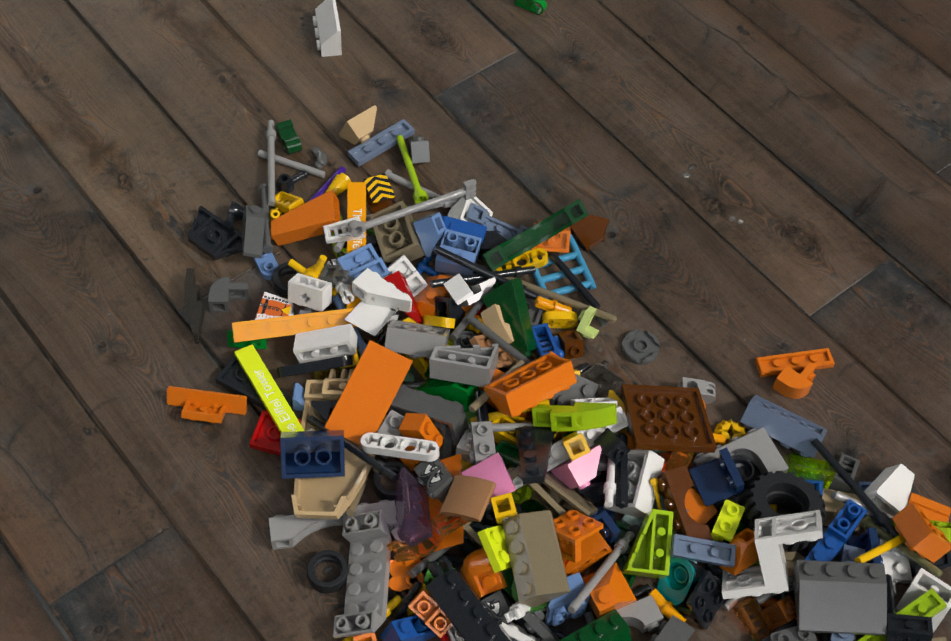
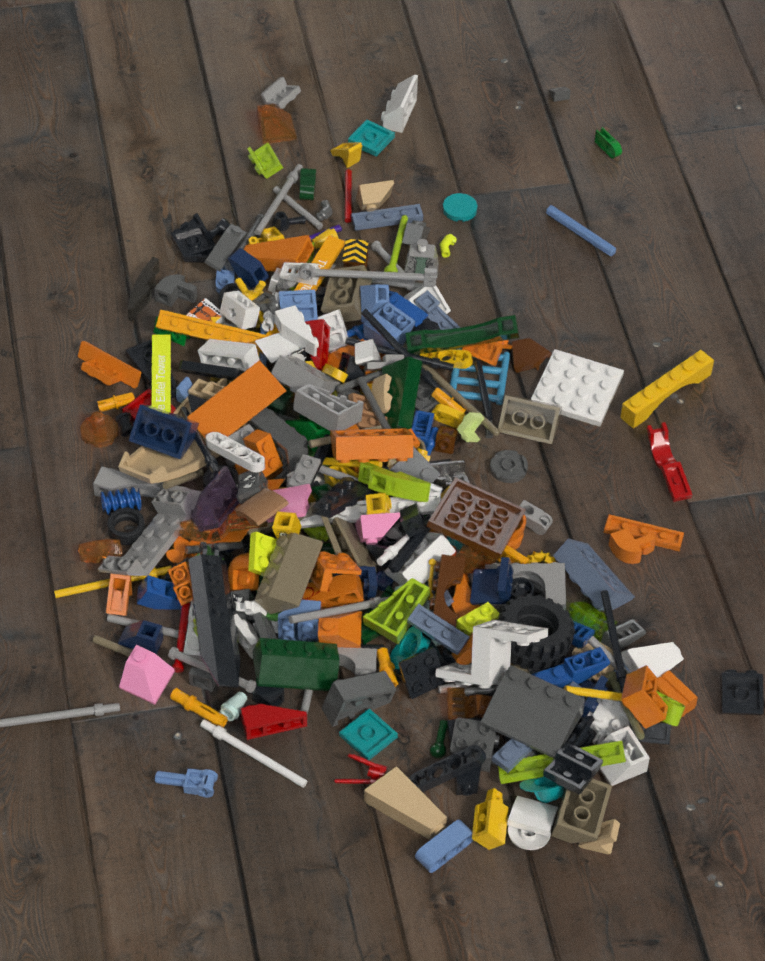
camera: 30 degrees right, 5 degrees down
none -> clear orange slope [78,539,123,563]
none -> clear orange tile [80,410,118,448]
none -> light orange axle [97,392,135,413]
none -> blue piece [100,487,142,515]
none -> black bush [114,412,133,437]
none -> dark blue slope [228,248,269,288]
none -> lime bracket [247,143,283,179]
none -> clear orange slope [257,104,297,144]
none -> light grey bracket [261,77,301,110]
none -> white tile [268,267,288,293]
none -> yellow slope [330,142,362,168]
none -> red bar [344,169,352,223]
none -> teal plate [348,120,395,157]
none -> light grey torso [404,239,439,276]
none -> neon yellow arm [439,234,457,258]
none -> teal tile [443,193,478,222]
none -> dark tan slope [498,394,562,444]
none -> white plate [531,349,624,427]
none -> medium blue axle [546,205,616,256]
none -> yellow arch [620,350,714,429]
none -> red piece [647,422,693,502]

